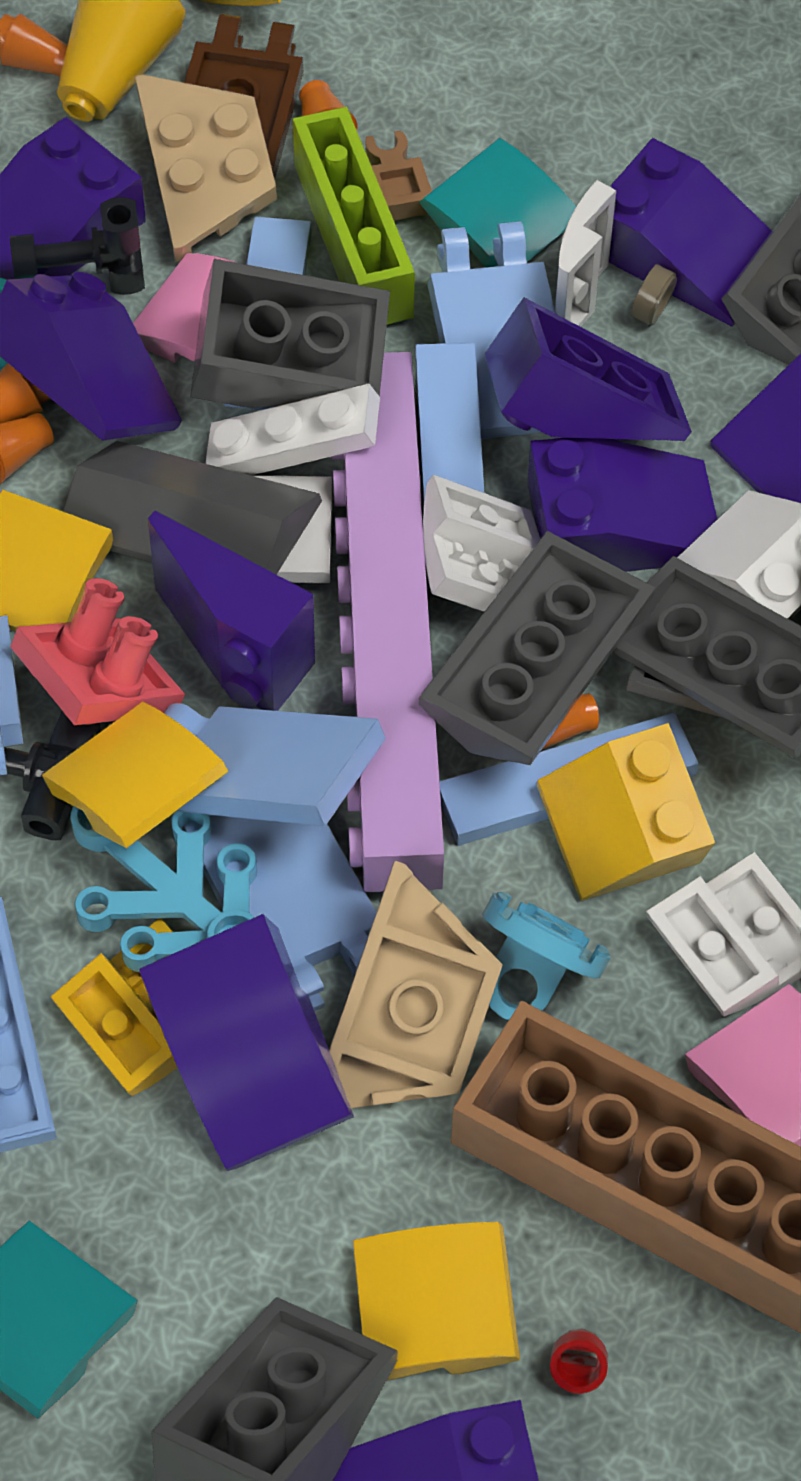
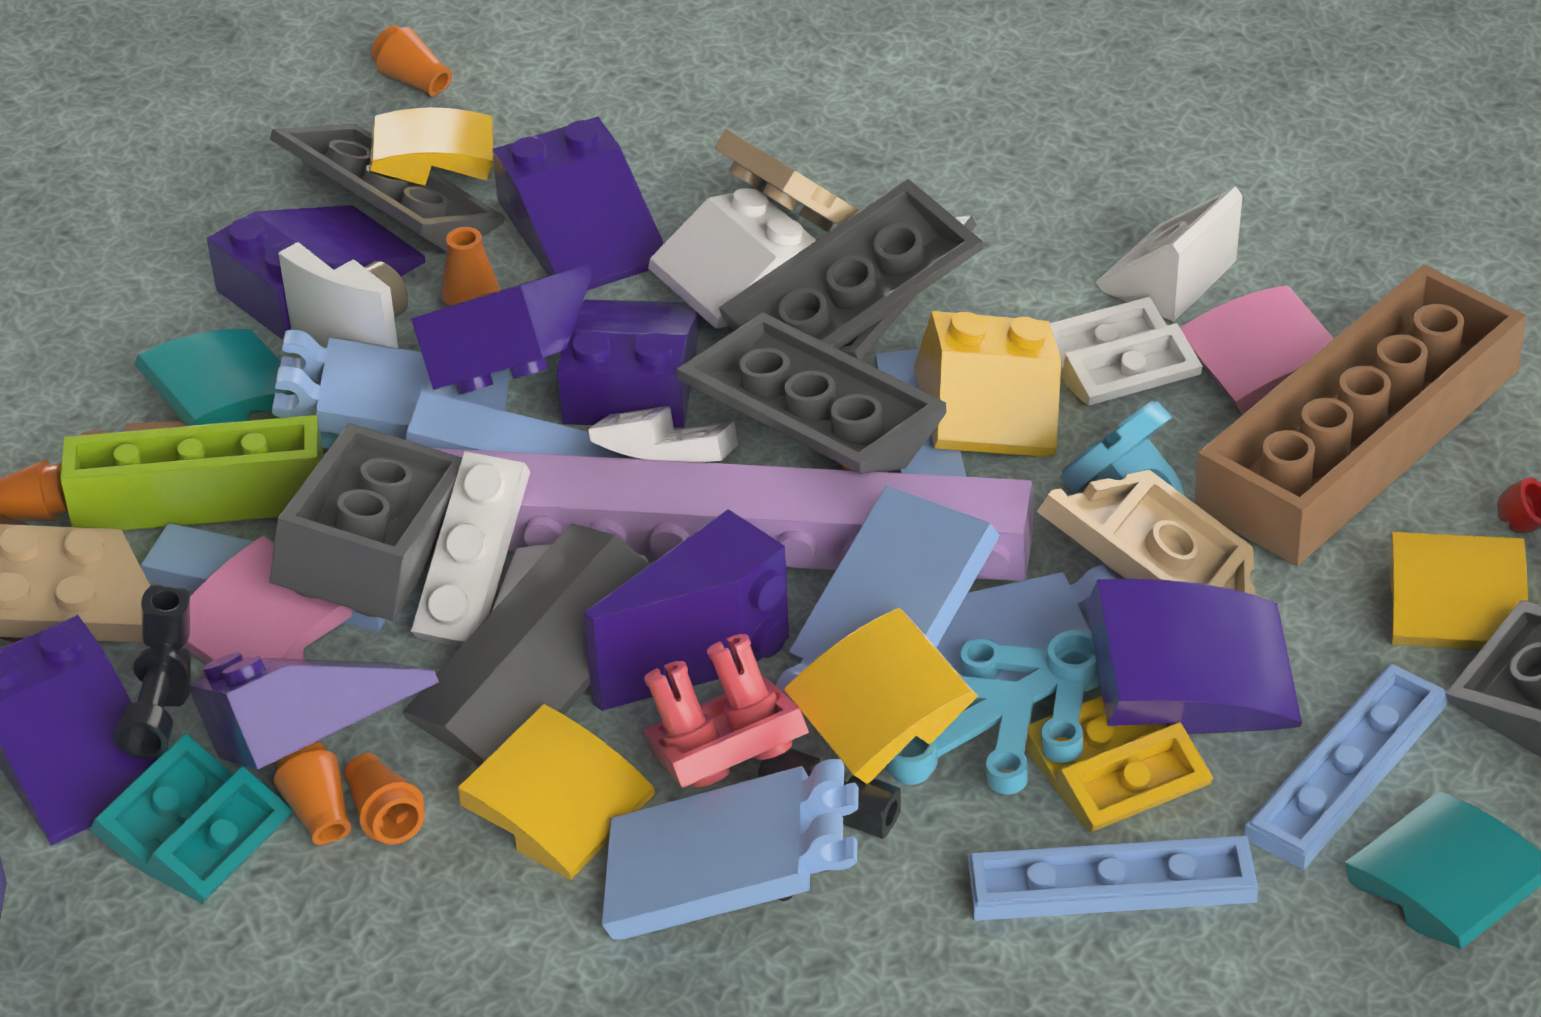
camera: 75 degrees left, 15 degrees down
none -> orange cone [441,227,500,306]
none -> light blue tile [1244,663,1448,870]

